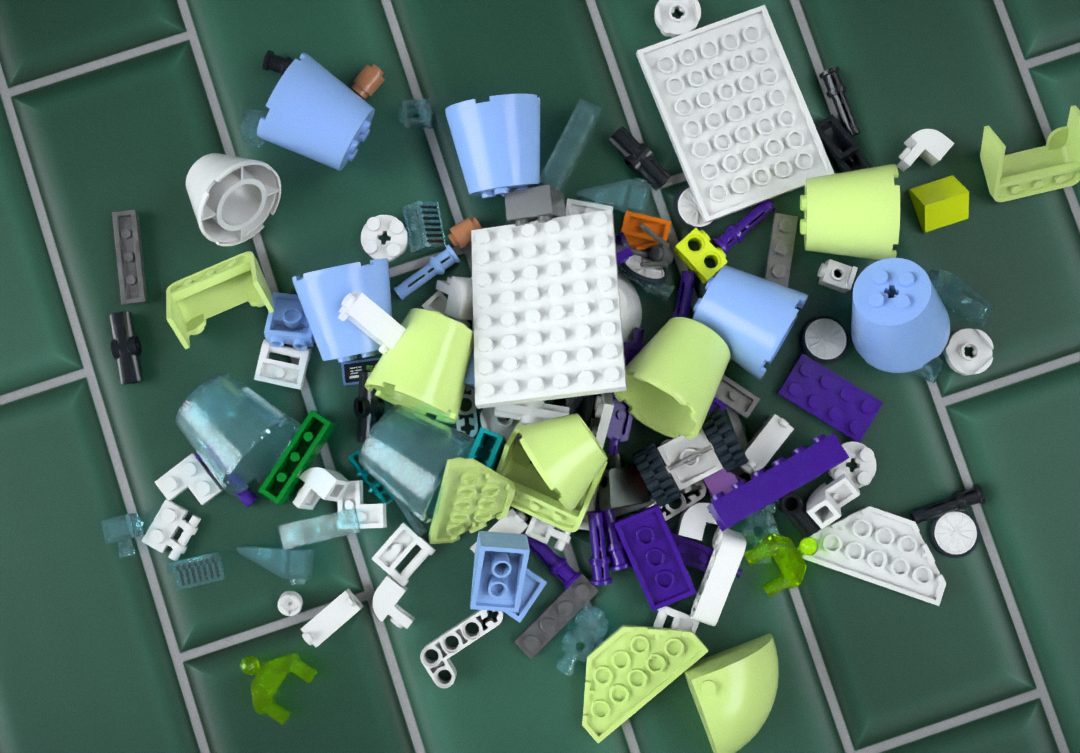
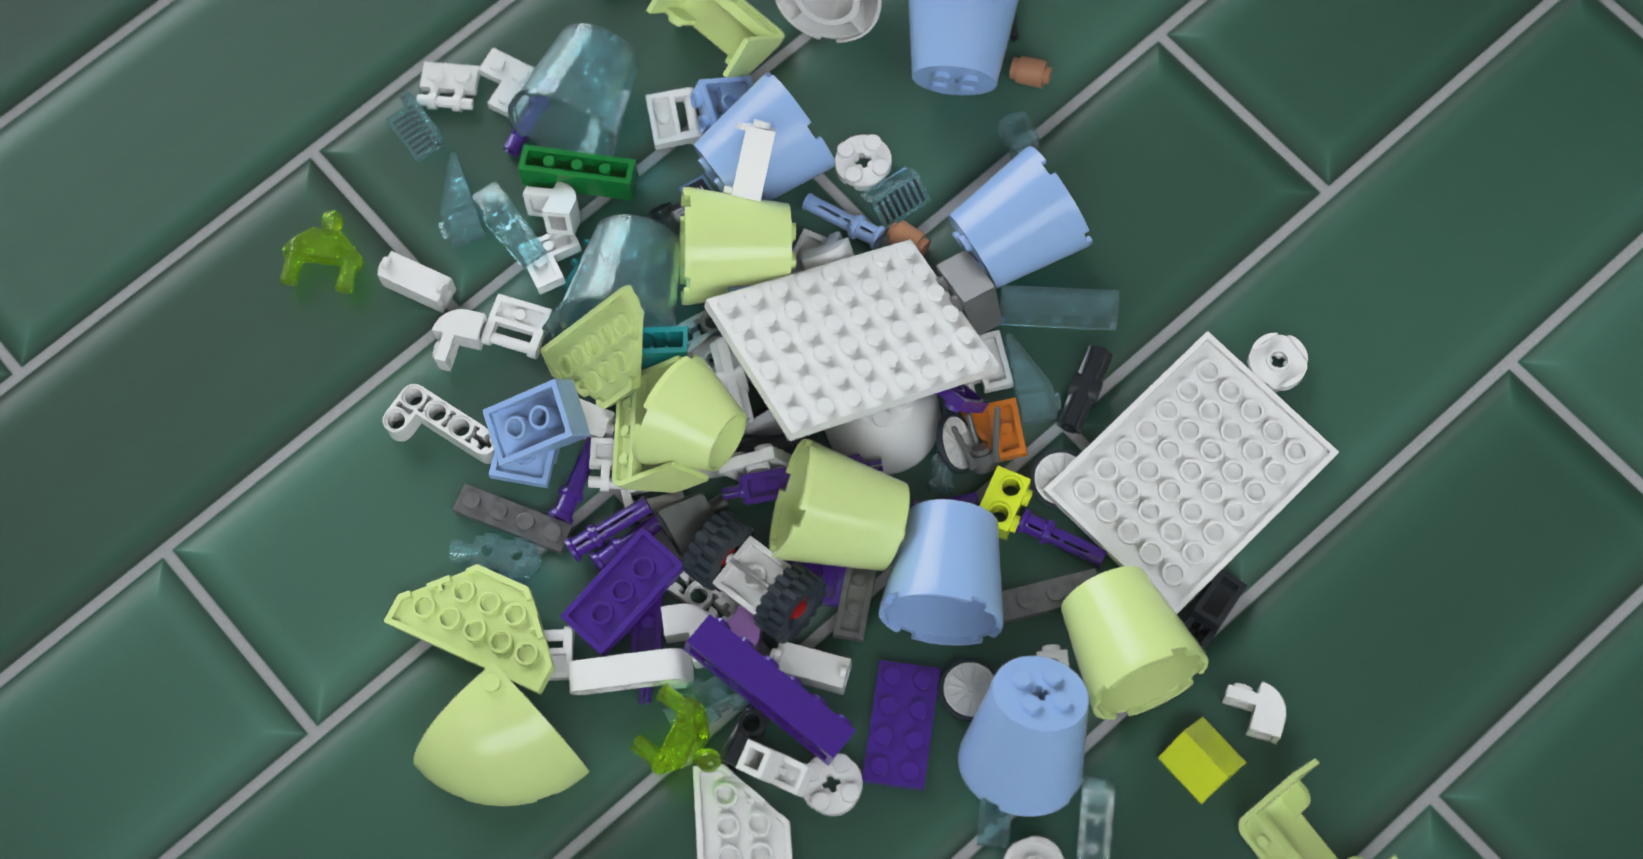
camera: 75 degrees right, 15 degrees down
clear light blue brick [101,513,143,558] -> none
white tile [278,591,303,616] -> none
black pin [819,66,861,137] -> none

